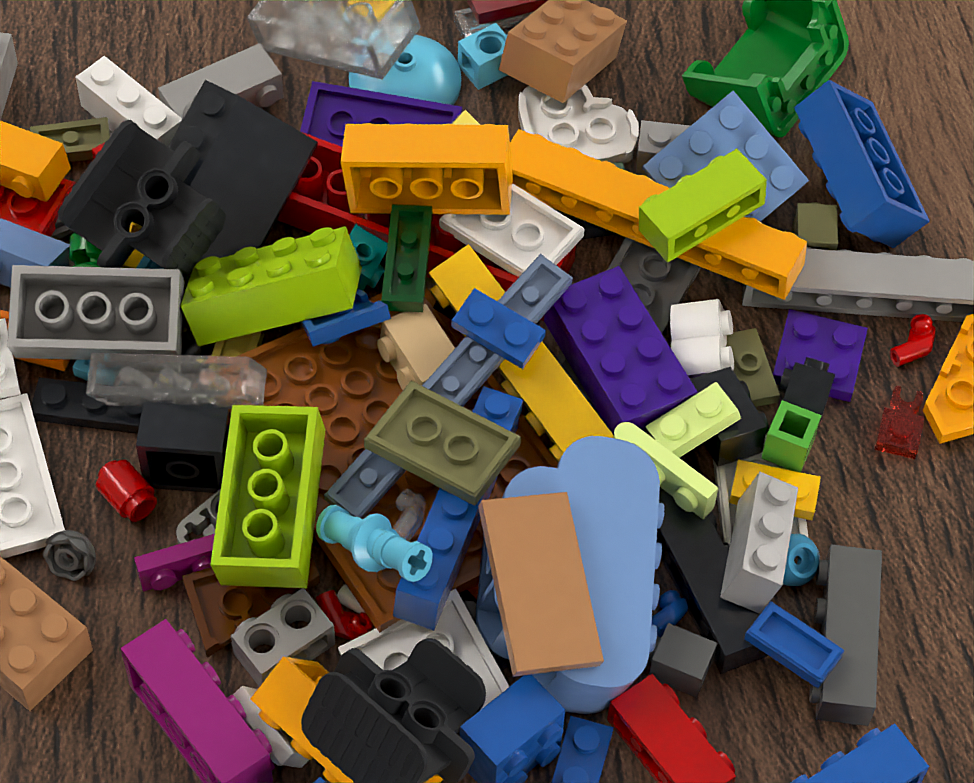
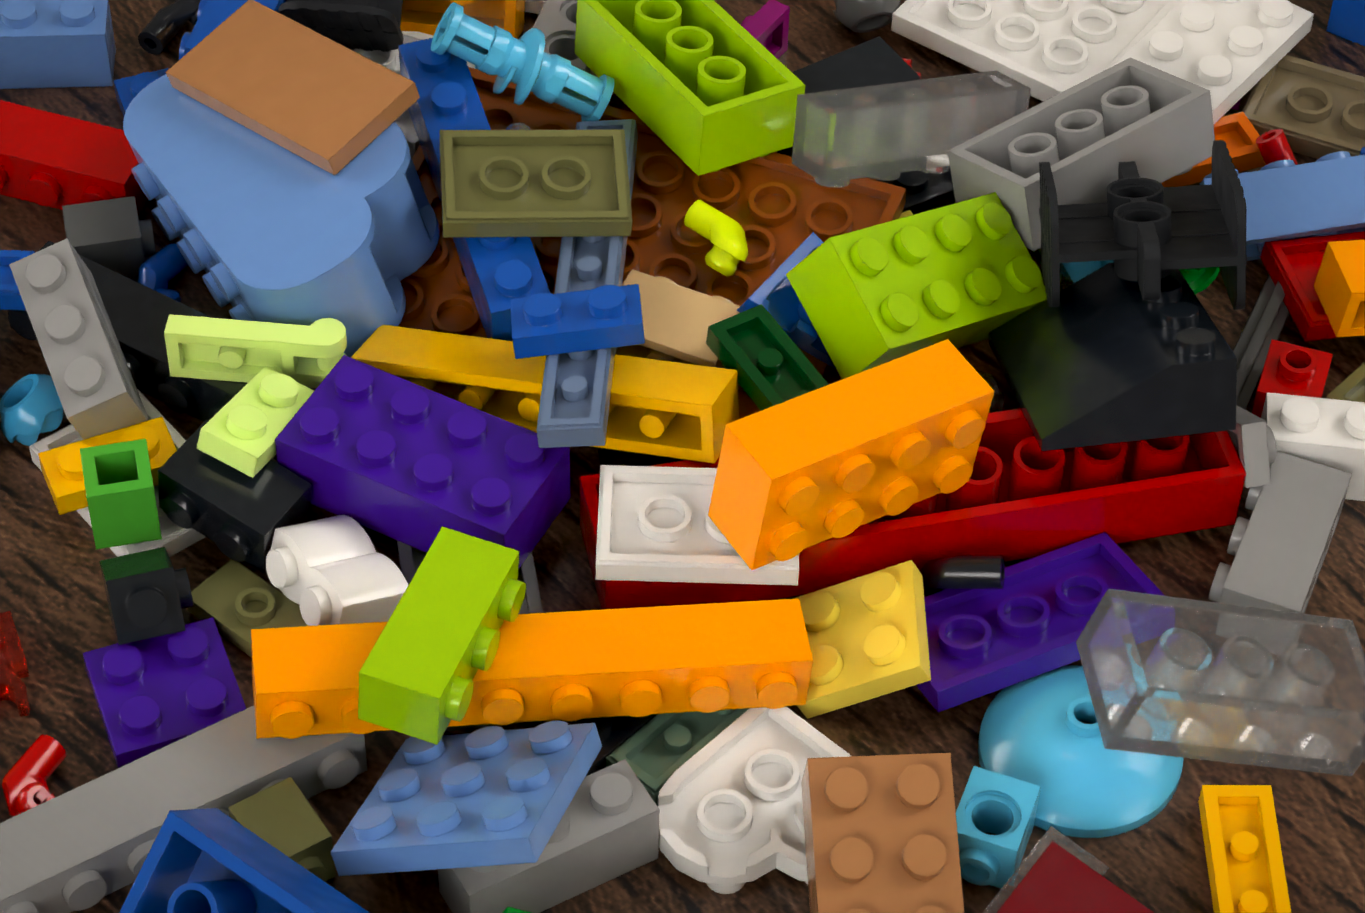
camera: 145 degrees right, 10 degrees down
none -> neon yellow arm [684,200,748,277]

